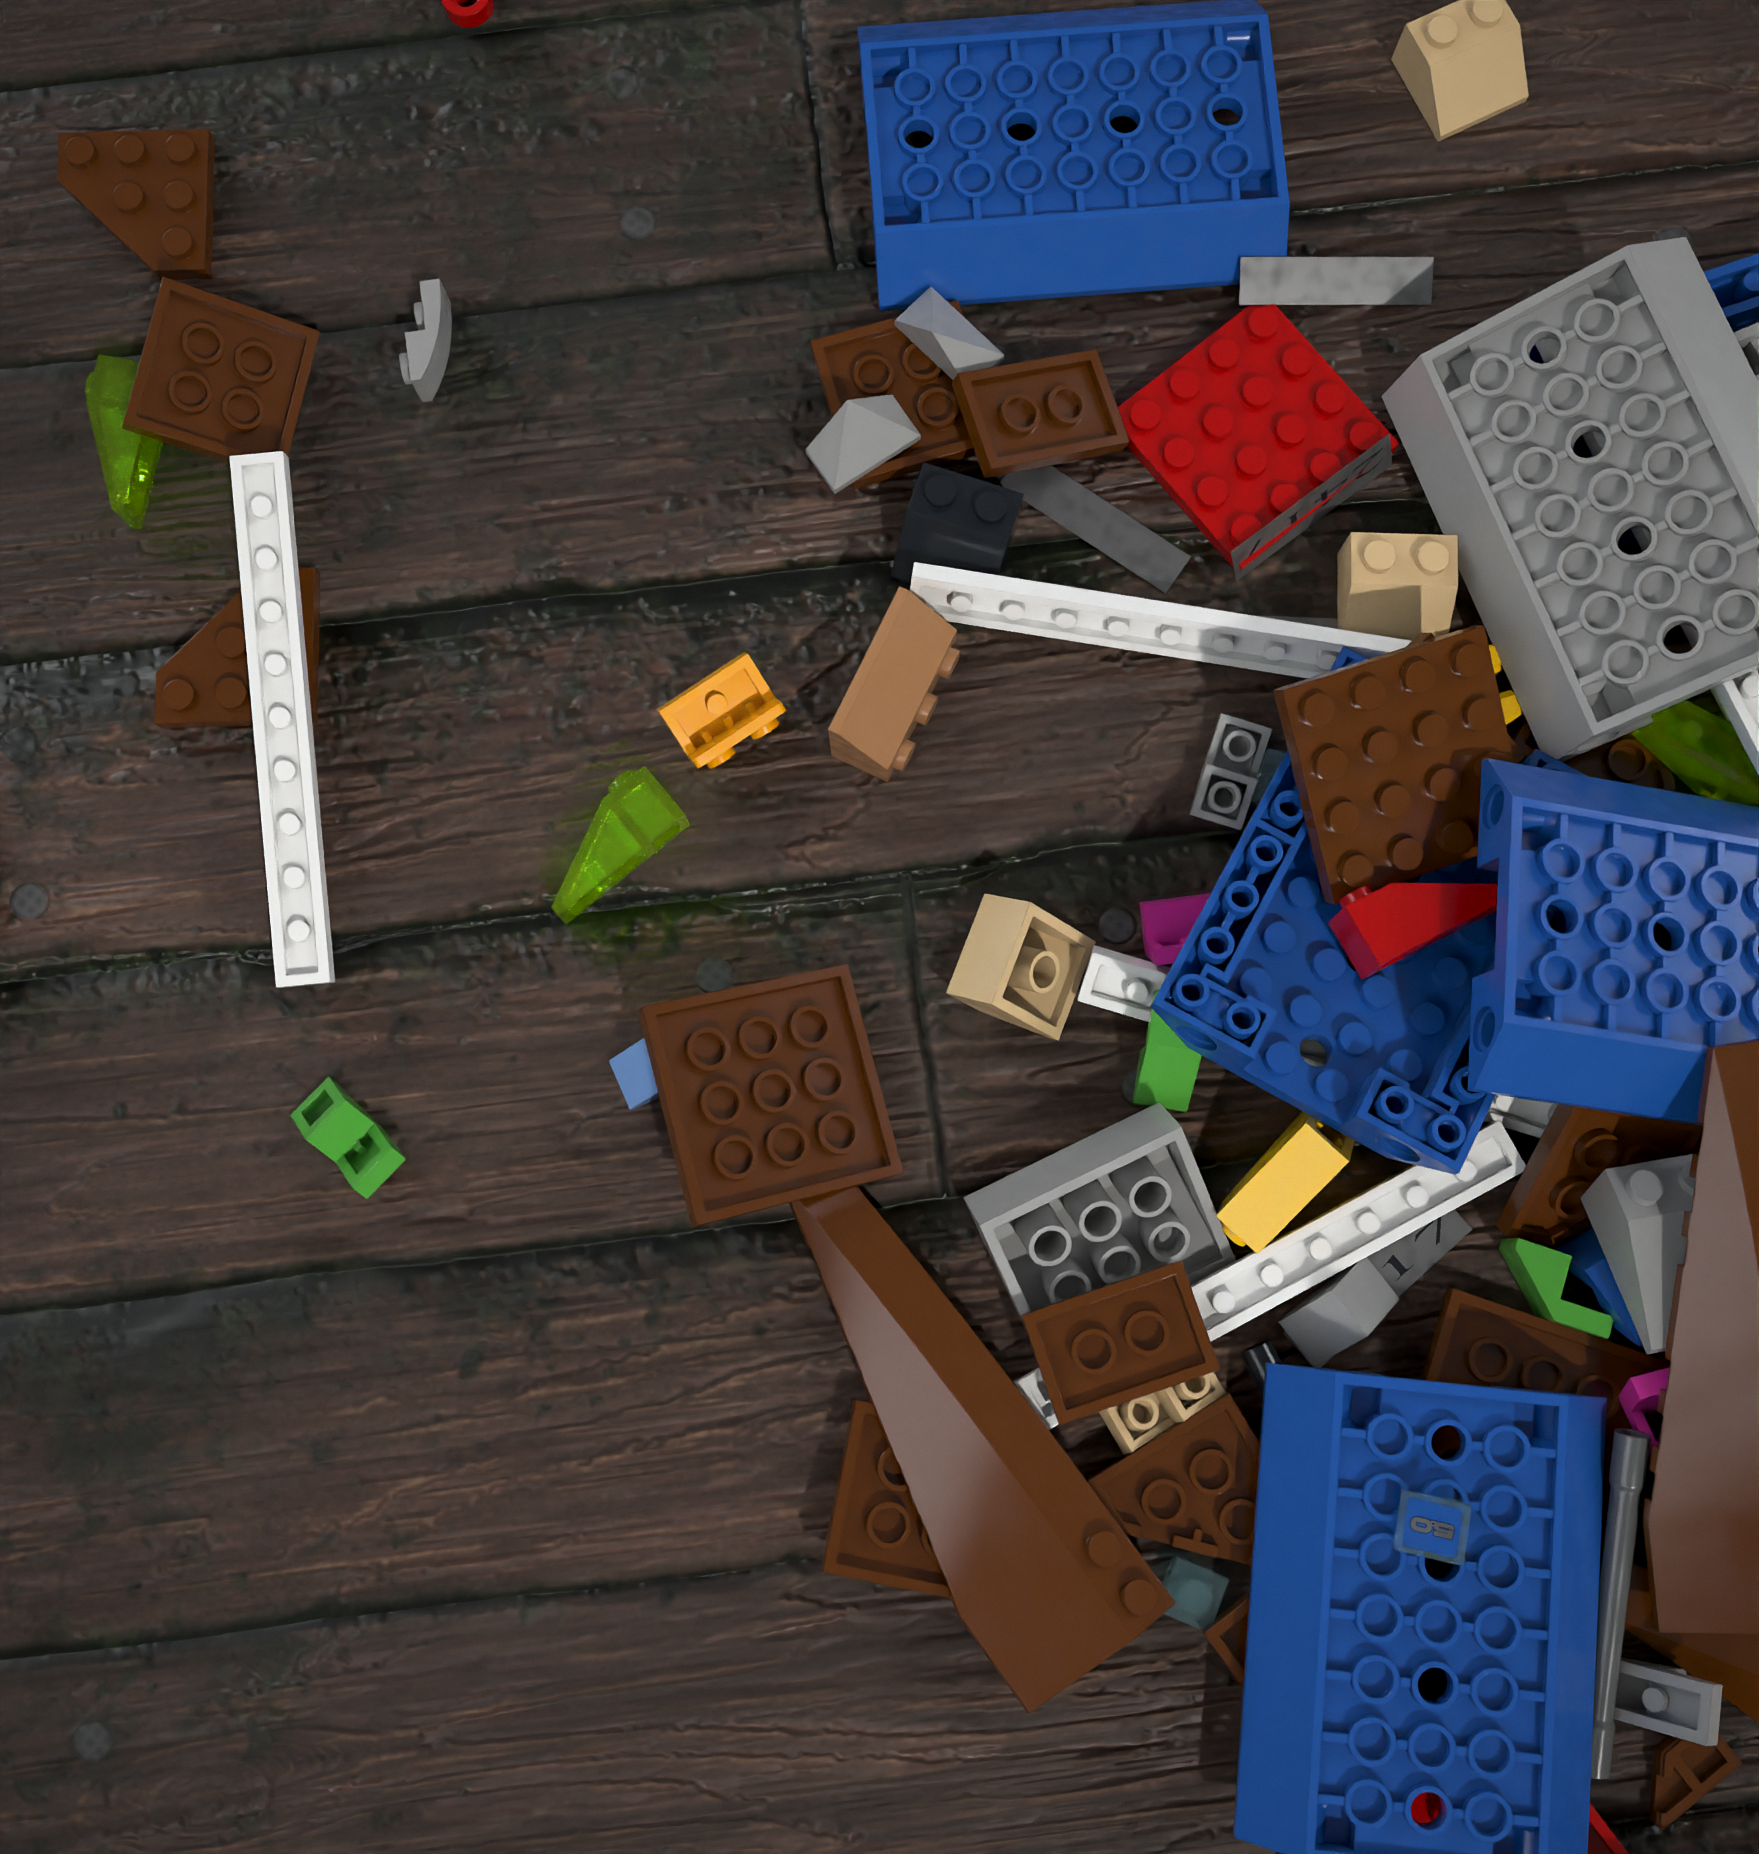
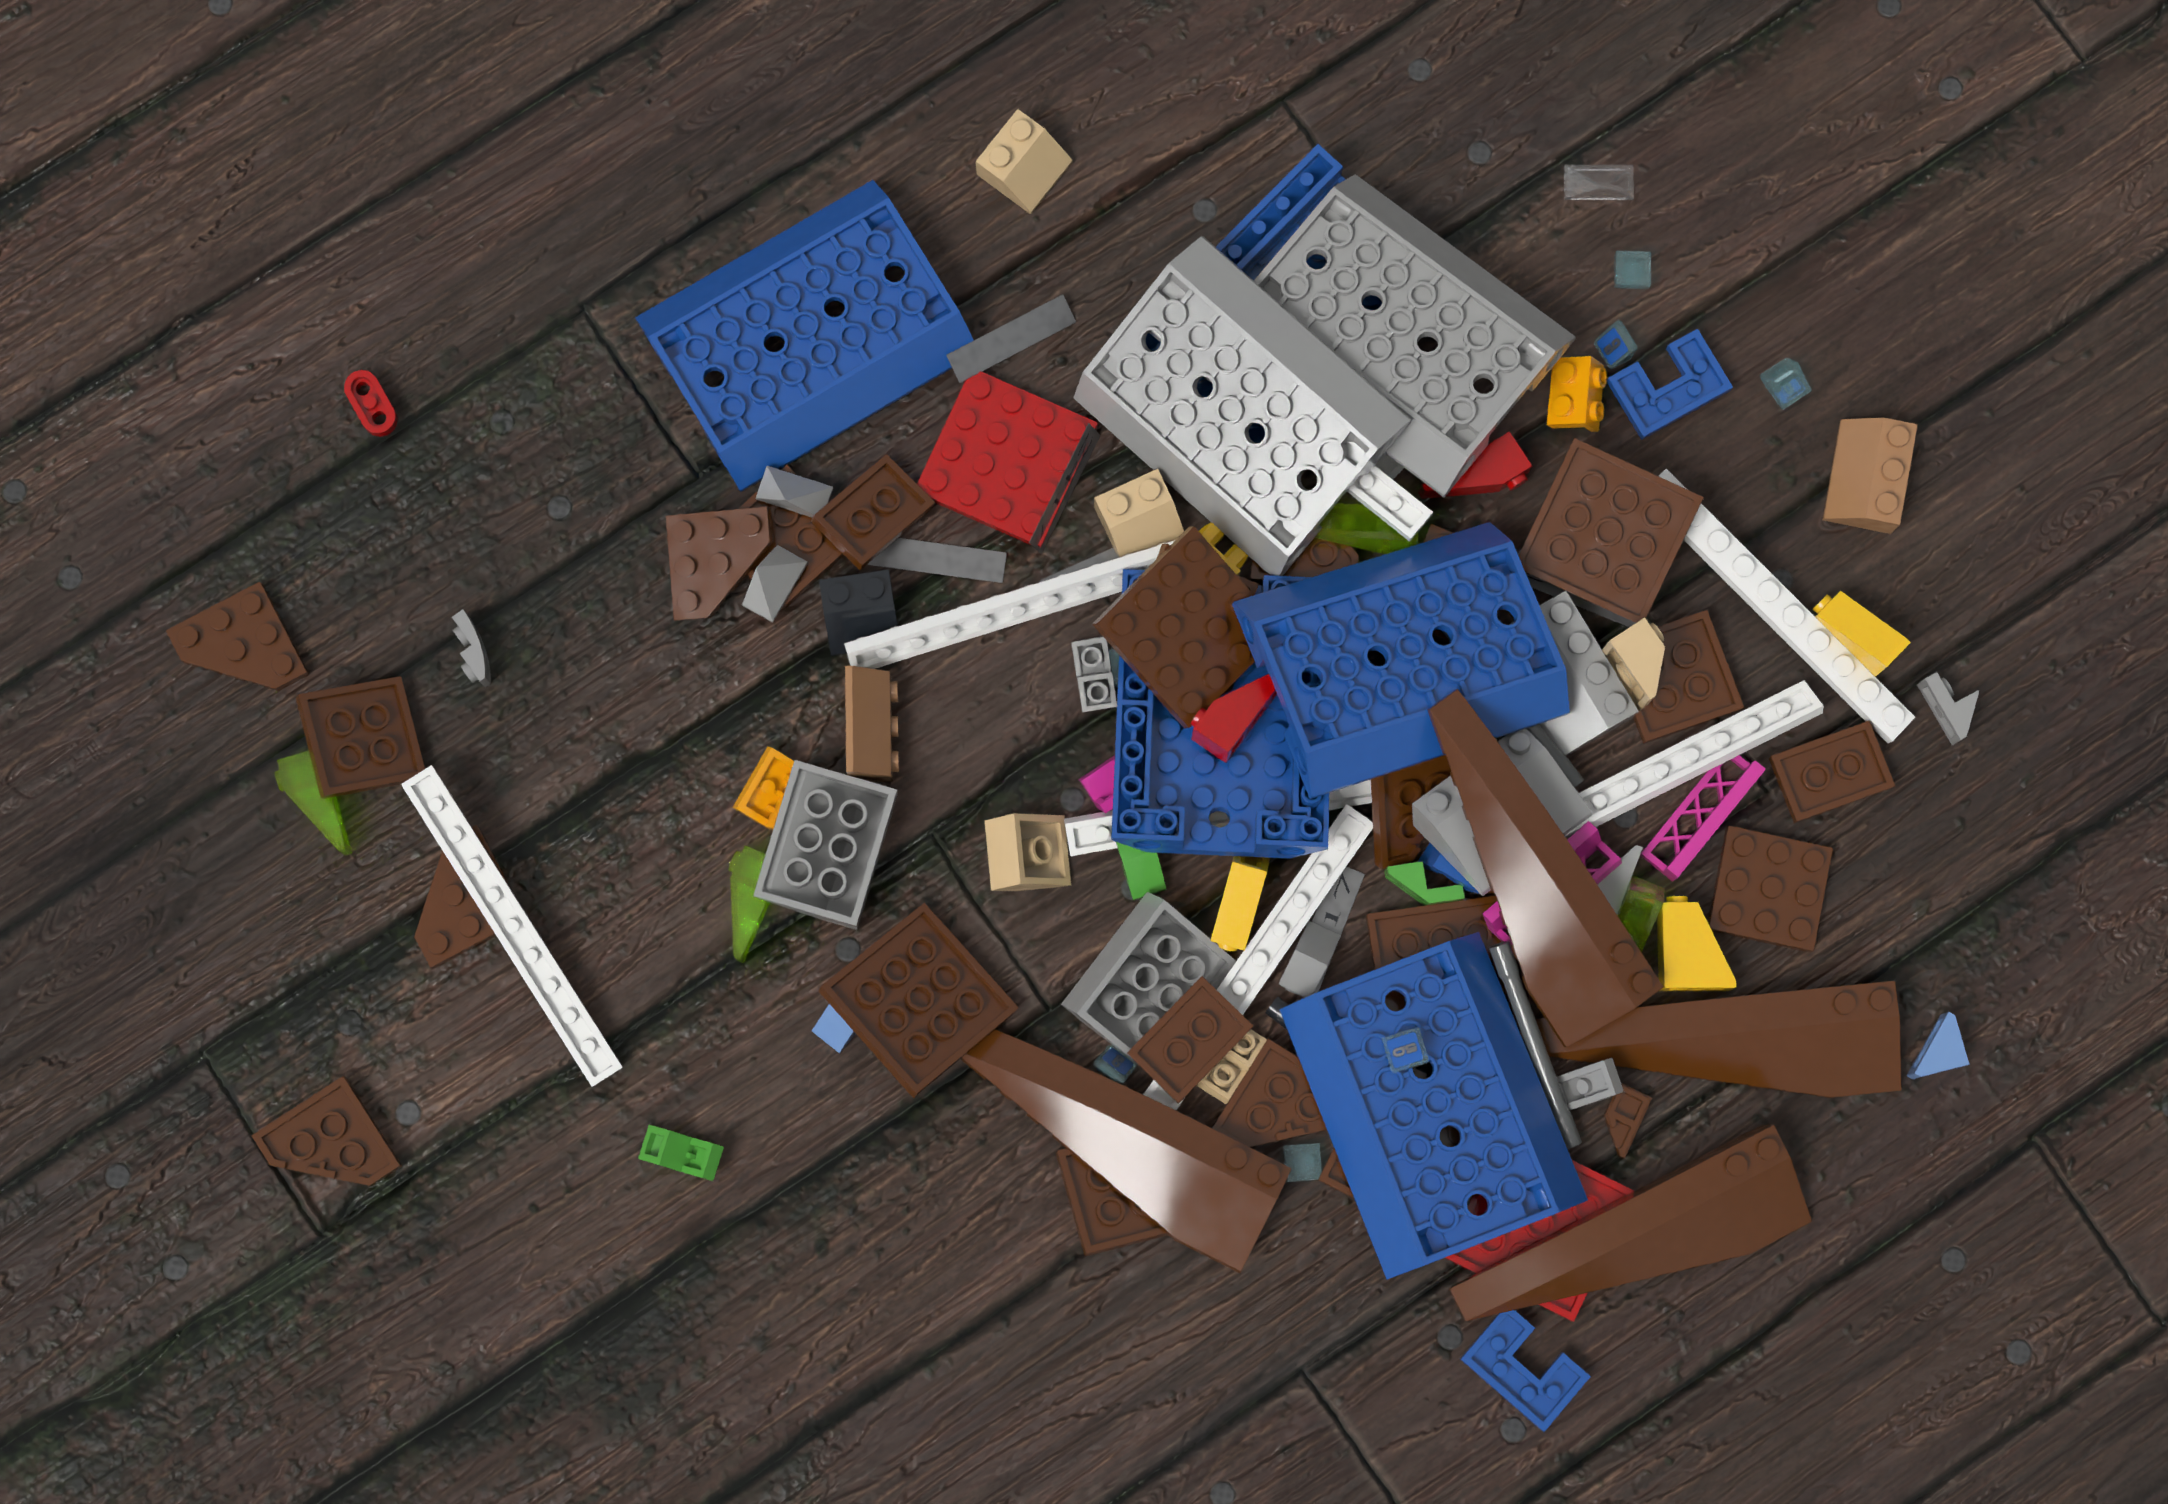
camera: 30 degrees left, 0 degrees up
none -> reddish brown plate [666,507,773,621]
none -> light grey slope [753,760,898,930]
none -> slope [1094,1045,1137,1085]

